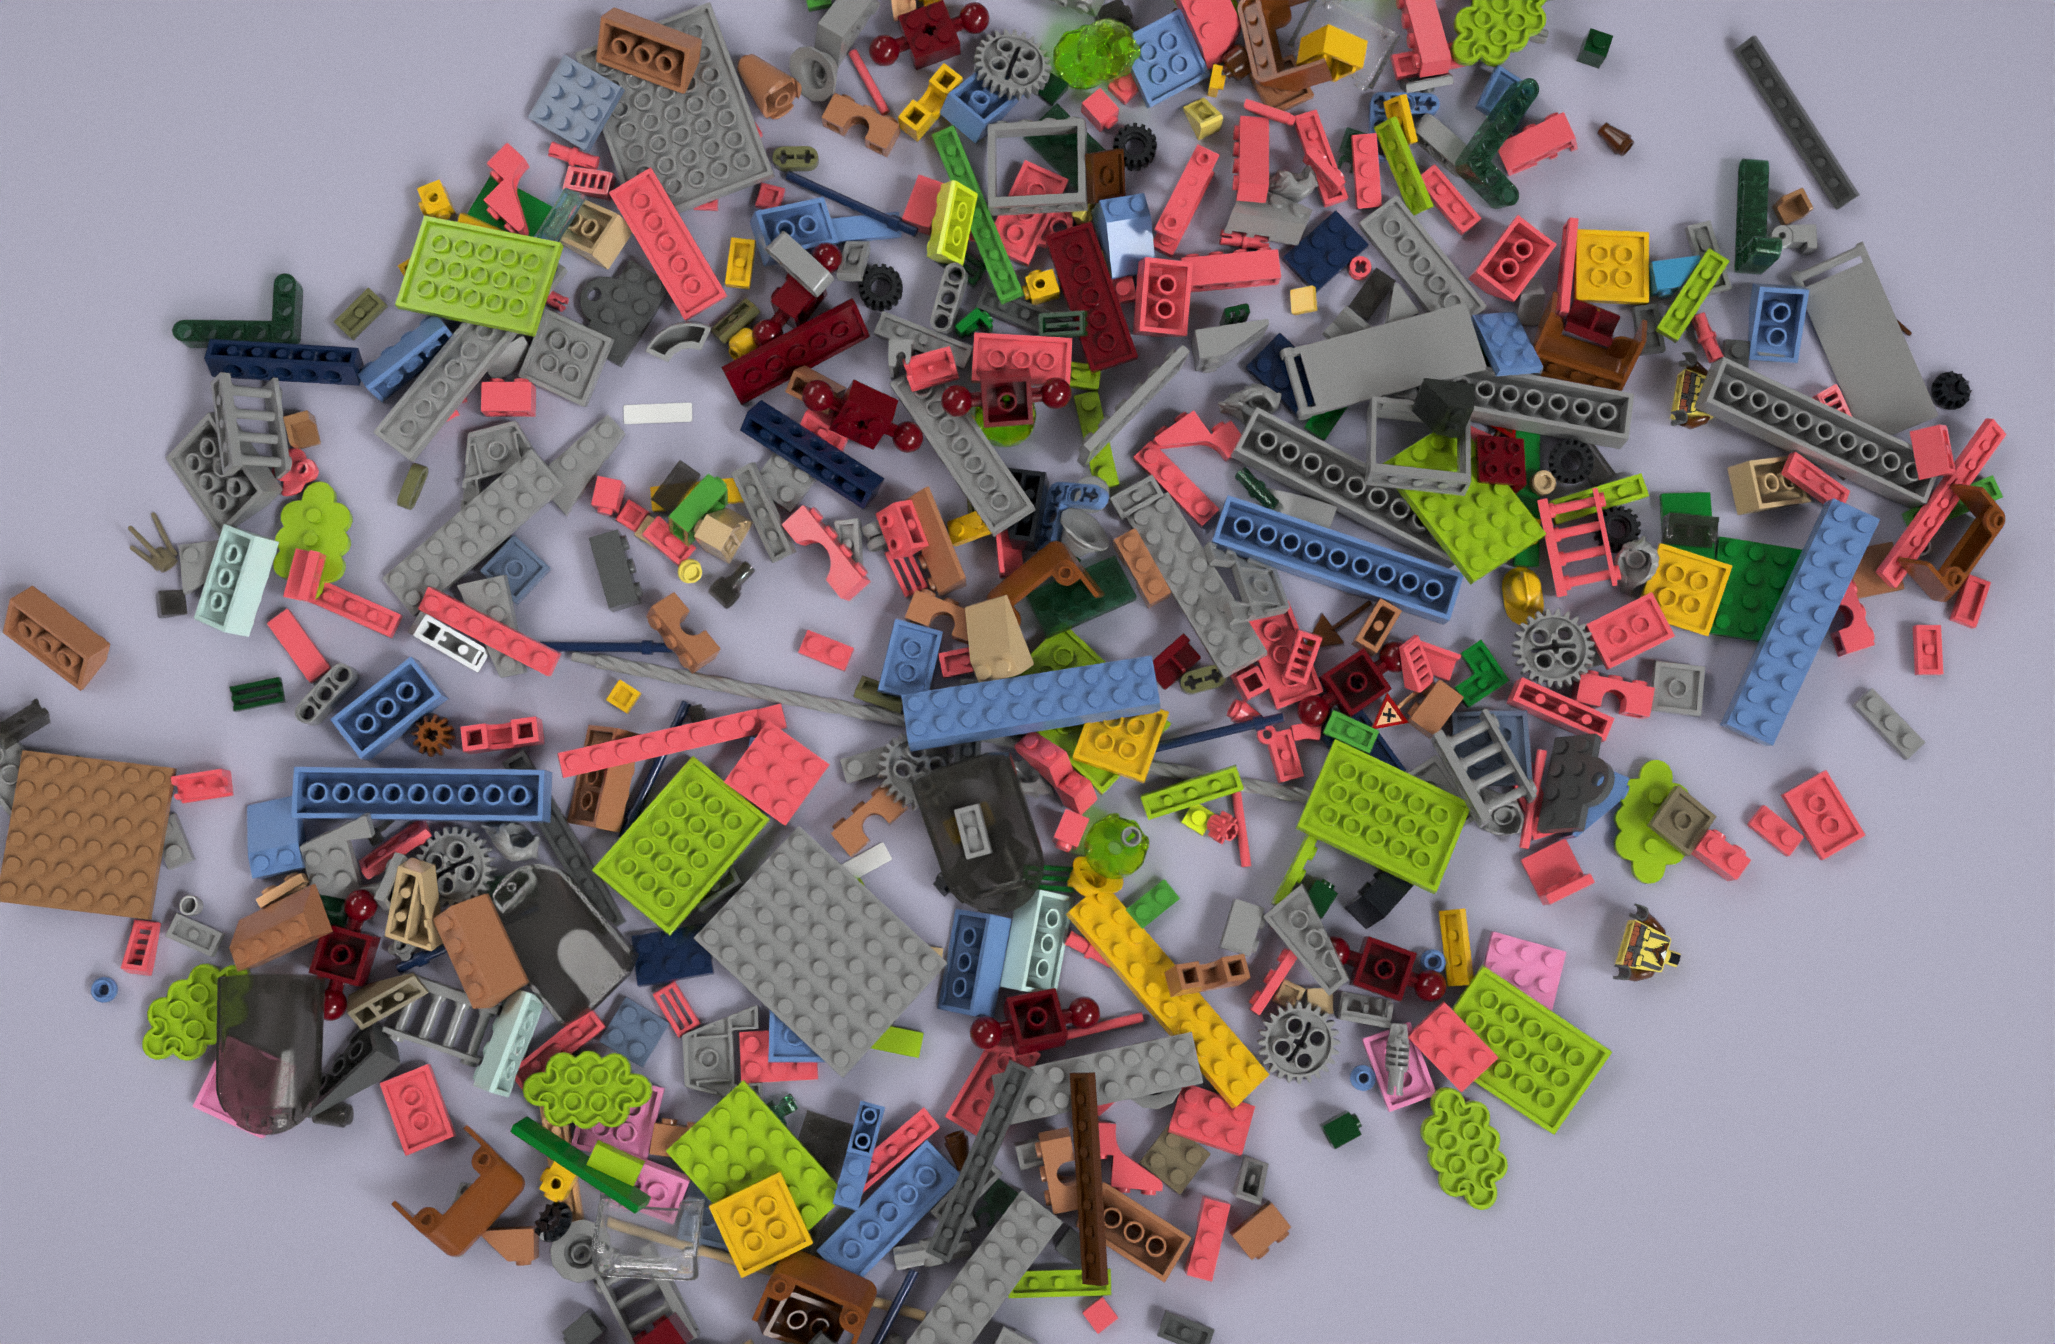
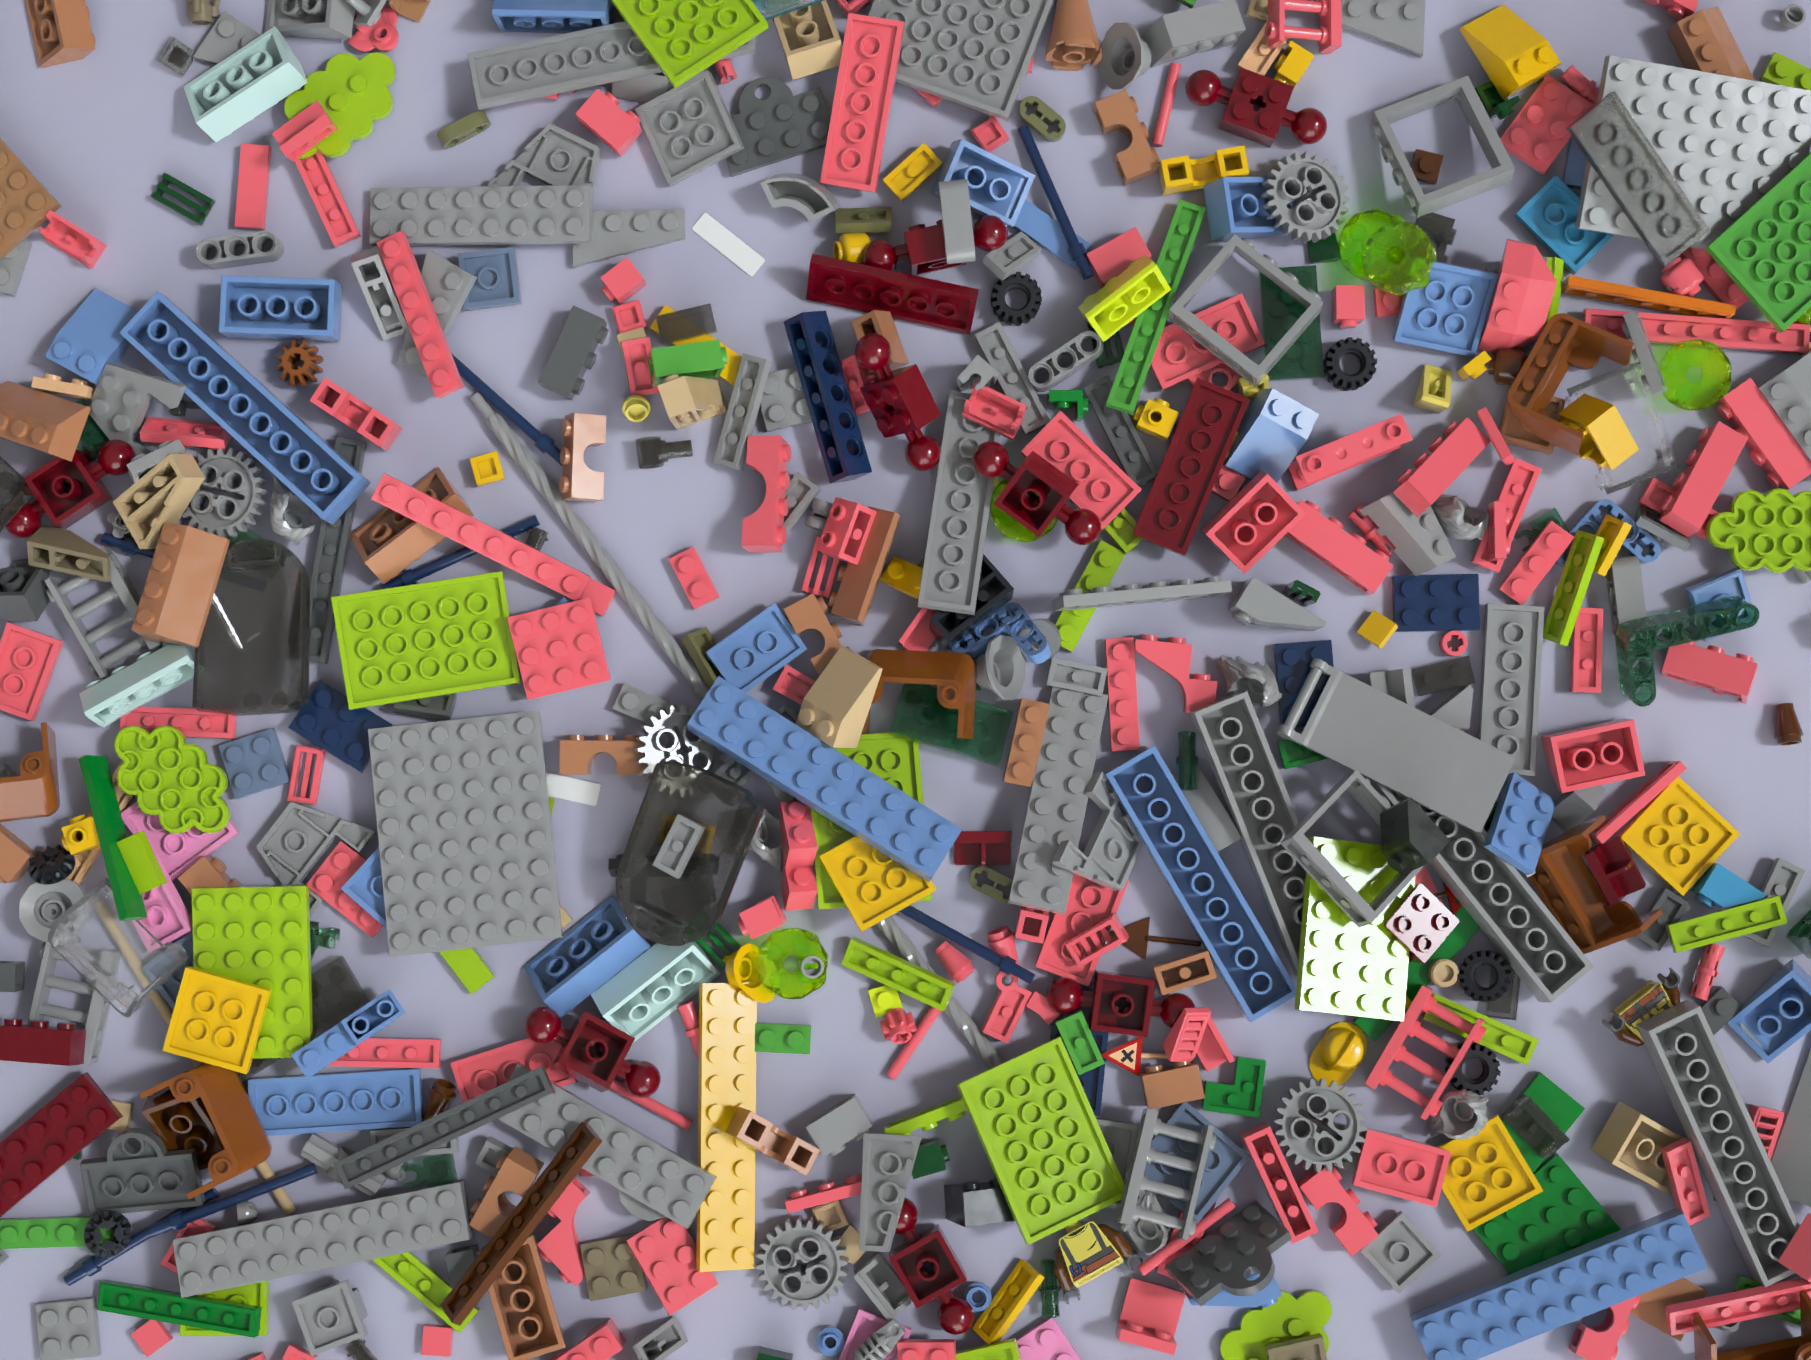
camera: 45 degrees right, 5 degrees up
dark green tile [1039,311,1088,338] -> none
reddish brown tile [1085,148,1126,204] -> none
none -> coral cone [934,941,975,984]
none -> clear green axle [1038,1258,1061,1318]
none -> torso [1054,1220,1143,1304]

